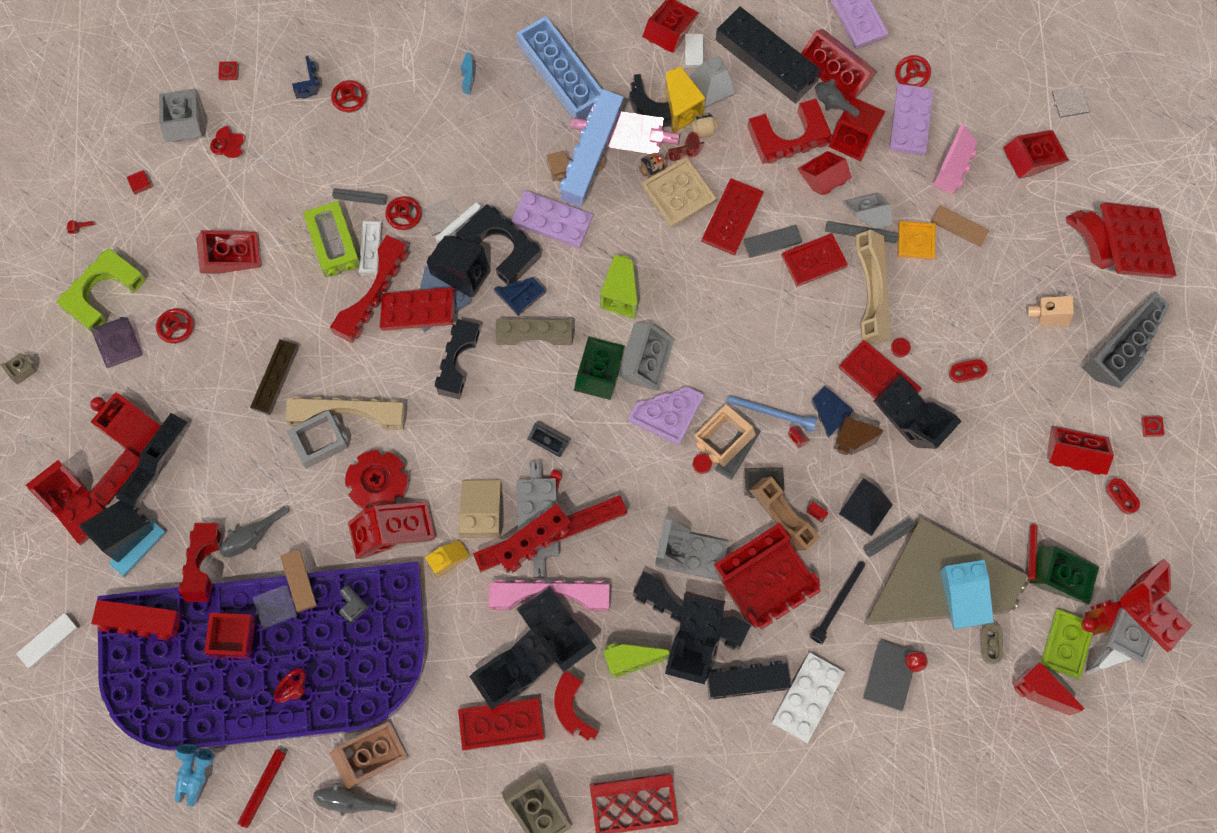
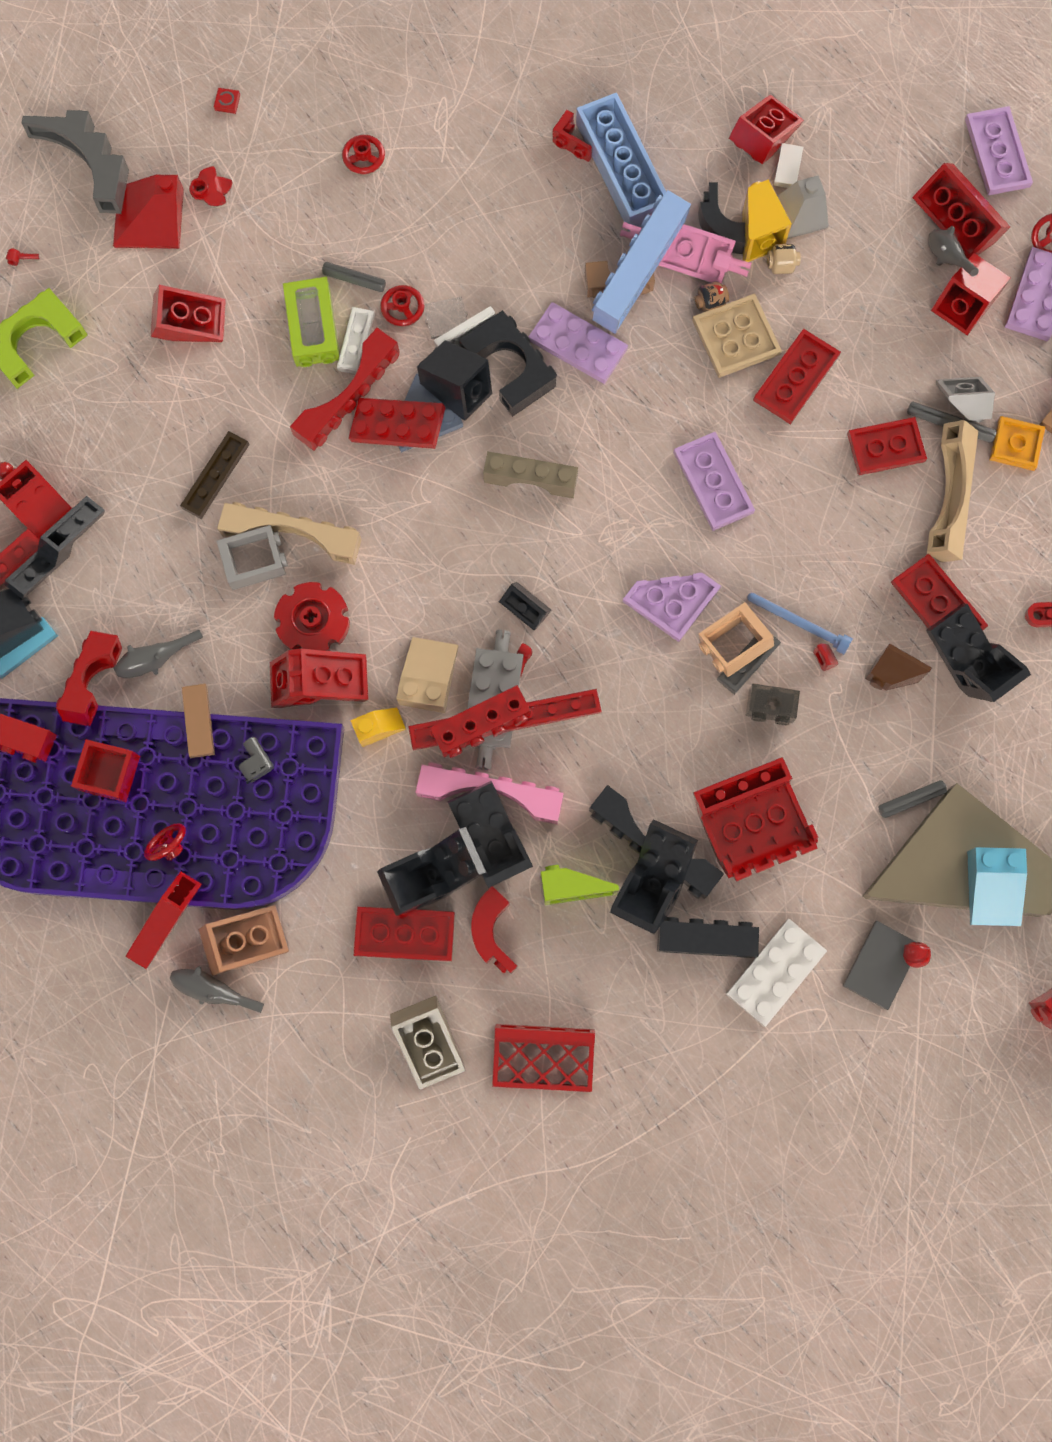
camera: 15 degrees right, 5 degrees up
clear purple slope [92,317,143,368] -> none
red tile [127,170,152,194] -> none
red piece [156,308,194,344] -> none
light grey slope [159,89,202,142] -> none
dark azure piece [175,744,215,807] -> none
red axle [237,749,286,828] -> none
clear piece [253,585,297,629] -> none
dark blue bracket [292,55,319,99] -> none
black arch [435,319,481,400] -> none
dark azure slope [461,52,474,95] -> none
dark blue wing [494,278,546,316] -> none
dark green slope [574,337,625,400] -> none
lime slope [600,255,637,319] -> none
light grey slope [618,323,674,391] -> none
light grey bracket [655,519,728,581] -> none
clear red hinge [665,132,704,161] -> none
red tile [692,454,712,474] -> none
black brick [715,6,821,104] -> none
dark grey tile [744,225,802,258] -> none
red arch [747,98,832,164] -> none
medium nougat arch [749,477,820,550] -> none
red slope [798,151,852,195] -> none
red tile [806,501,828,522] -> none
black piece [809,561,865,645] -> none
dark blue wing [811,386,854,438] -> none
black slope [839,478,893,536] -> none
red tile [891,338,911,358] -> none
dark tan plate [981,623,1003,664] -> none
none -> dark grey arch [21,110,129,214]
none -> red slope [113,174,184,249]
none -> red slope [125,871,202,969]
none -> red bracket [553,109,592,162]
none -> lavender plate [673,432,755,531]

